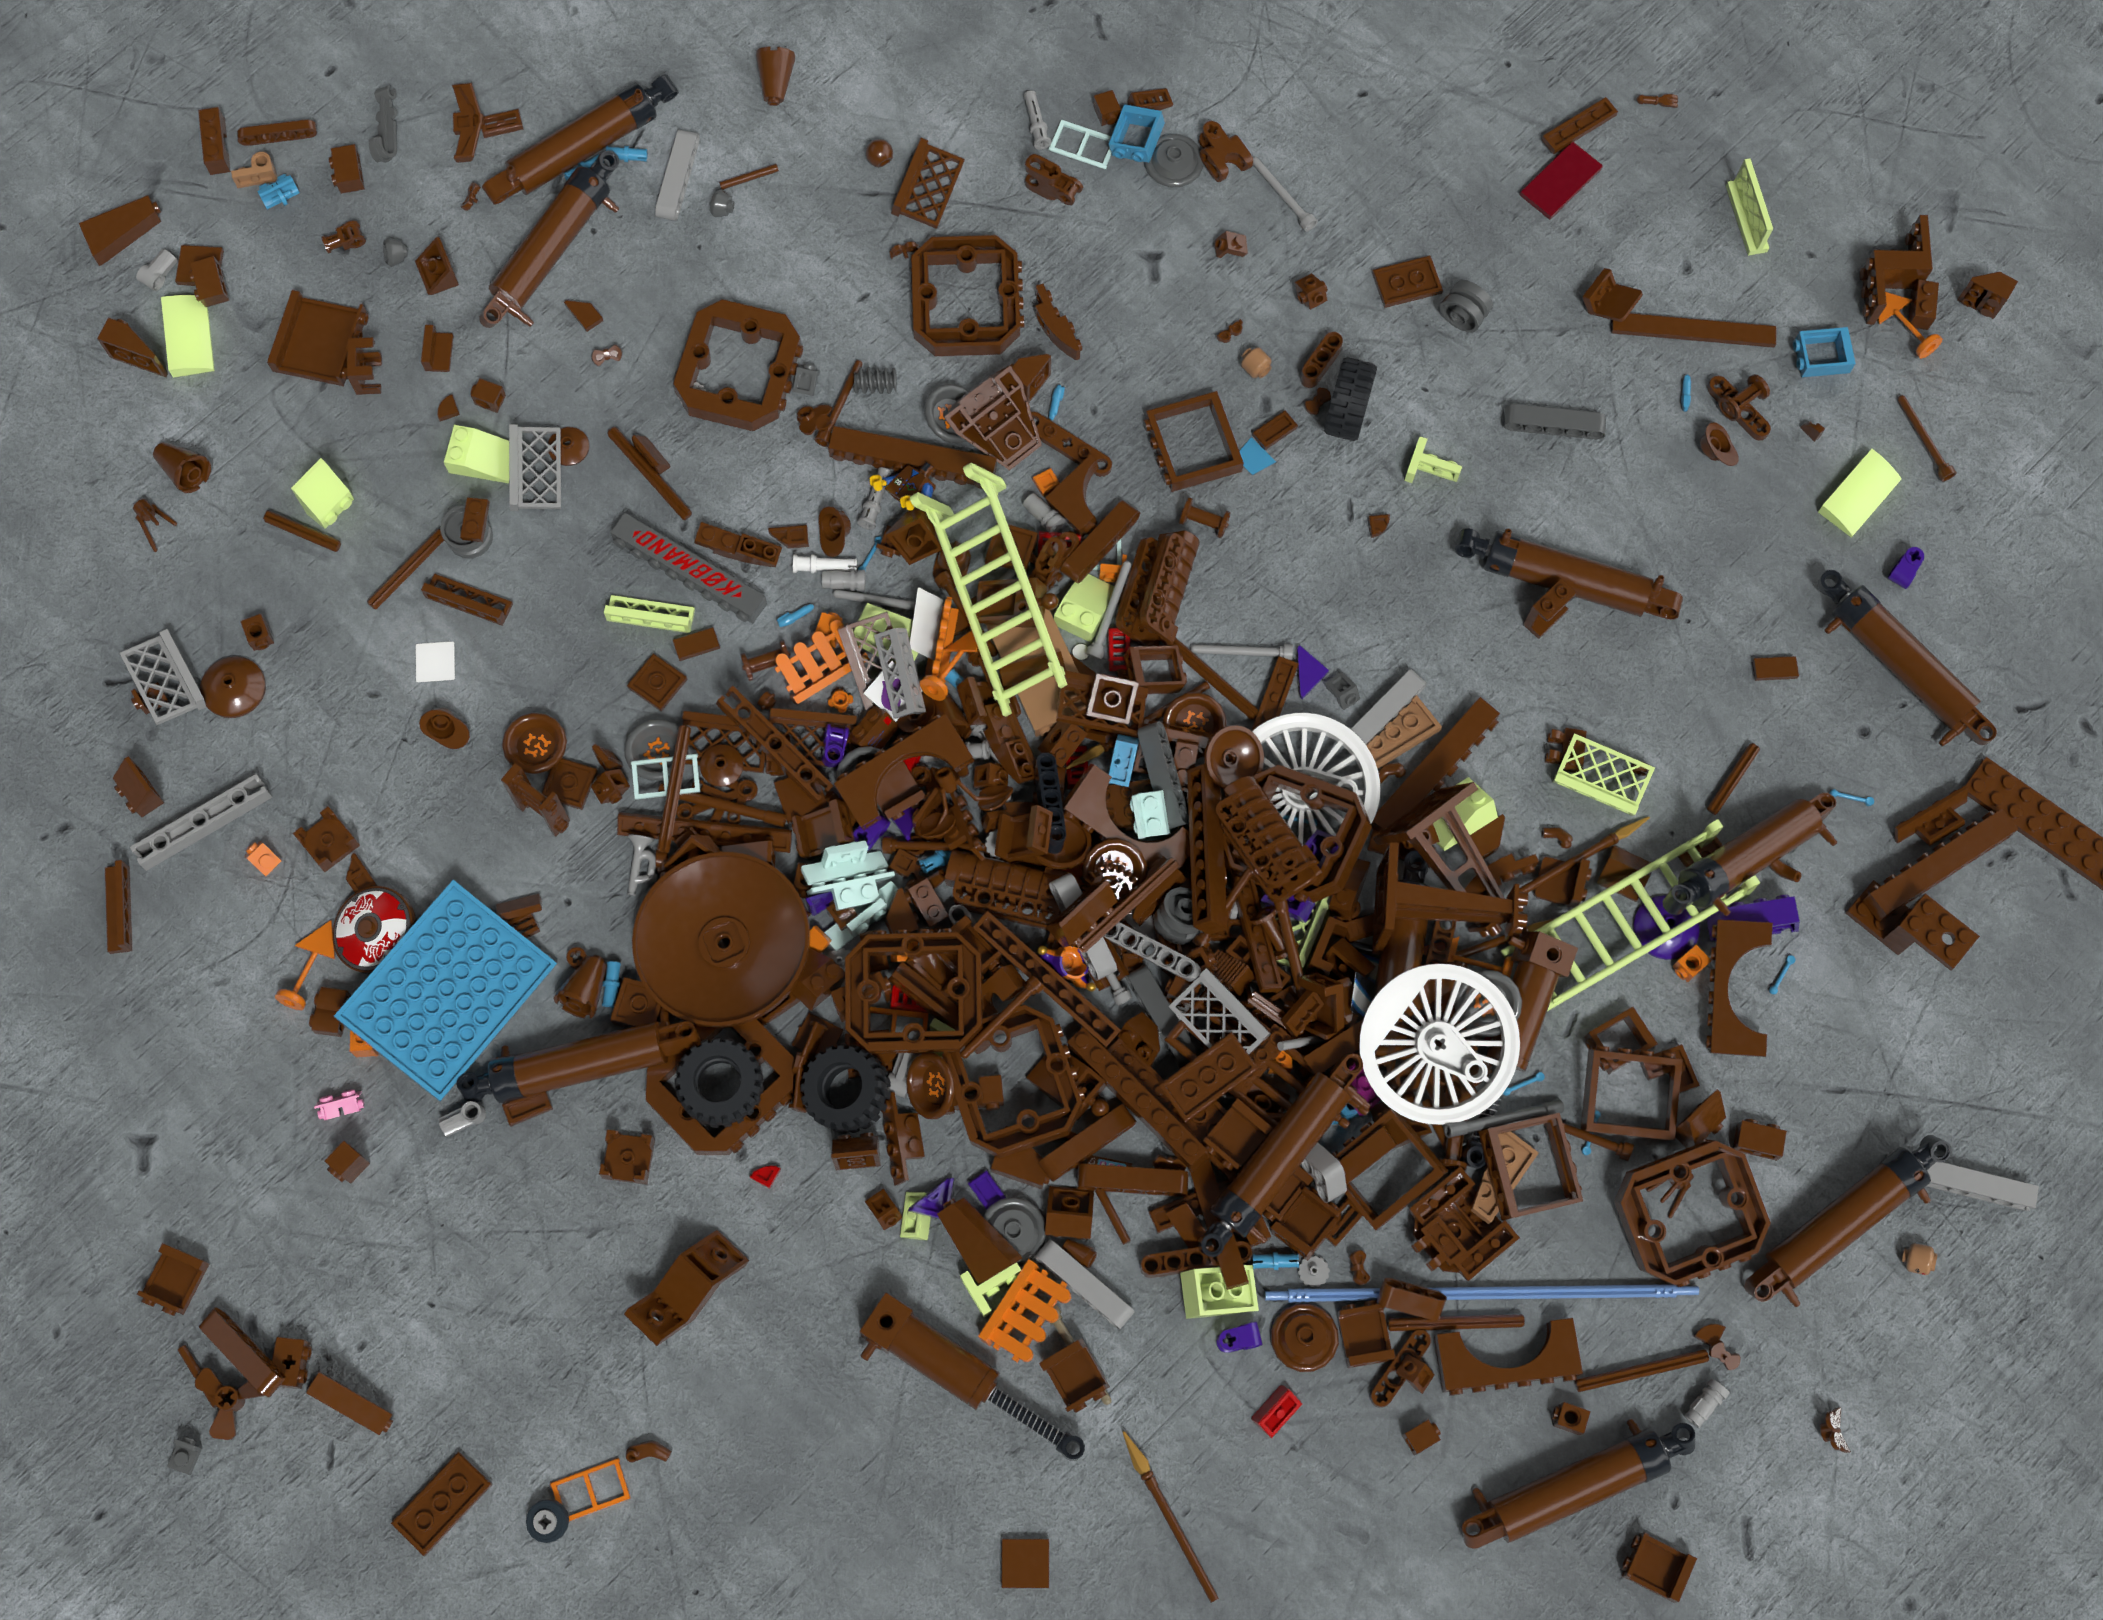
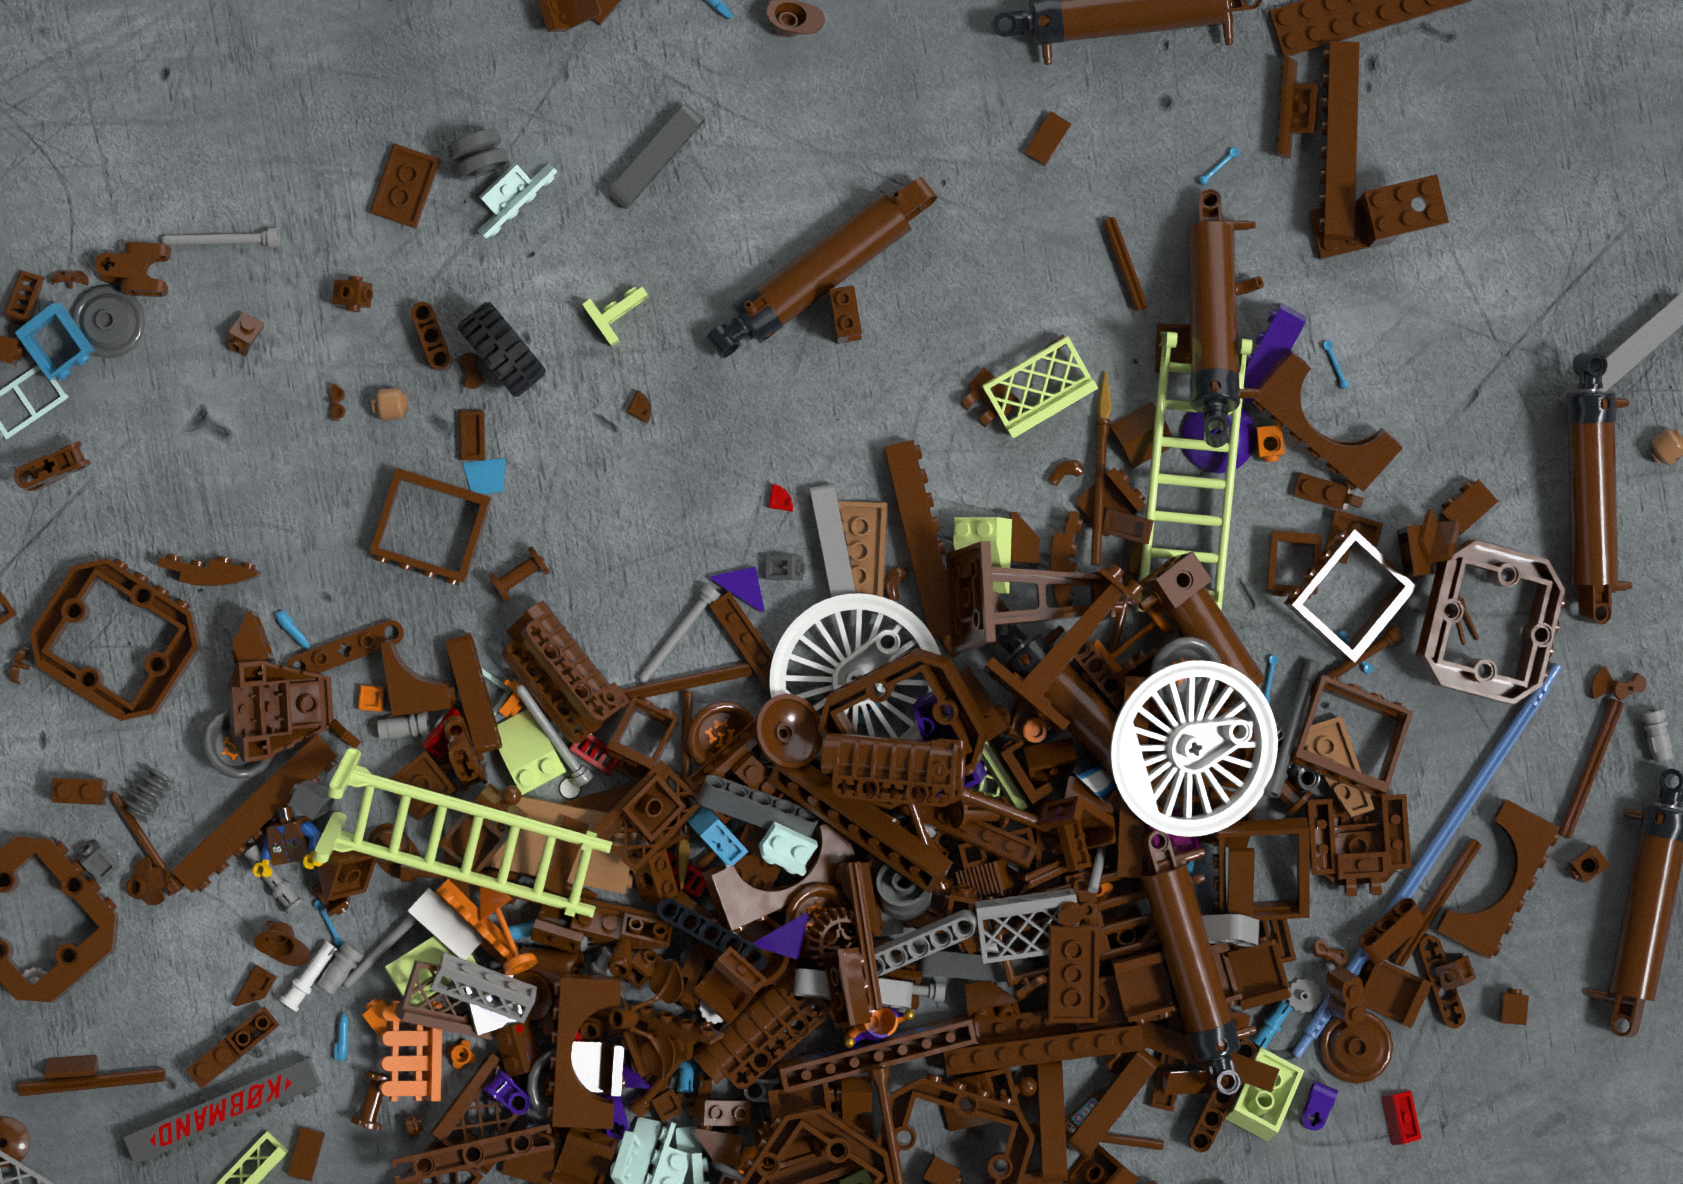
camera: 55 degrees left, 15 degrees up
none -> reddish brown piece [51,270,89,289]
none -> reddish brown brick [52,778,108,805]
none -> dark grey slope [288,780,336,820]
none -> reddish brown tile [330,719,361,748]
none -> light aqua bracket [477,163,557,239]
none -> reddish brown cone [608,939,632,977]
none -> dark purple tile [754,913,809,959]
none -> red tile [769,483,793,512]
none -> reddish brown piece [1014,975,1048,1001]
none -> orange tile [1021,717,1047,743]
none -> reddish brown tile [1057,902,1083,926]
none -> reddish brown tile [1102,508,1154,544]
none -> reddish brown hinge [1293,472,1364,511]
none -> reddish brown brick [1326,967,1366,1027]
none -> reddish brown panel [1418,509,1460,564]

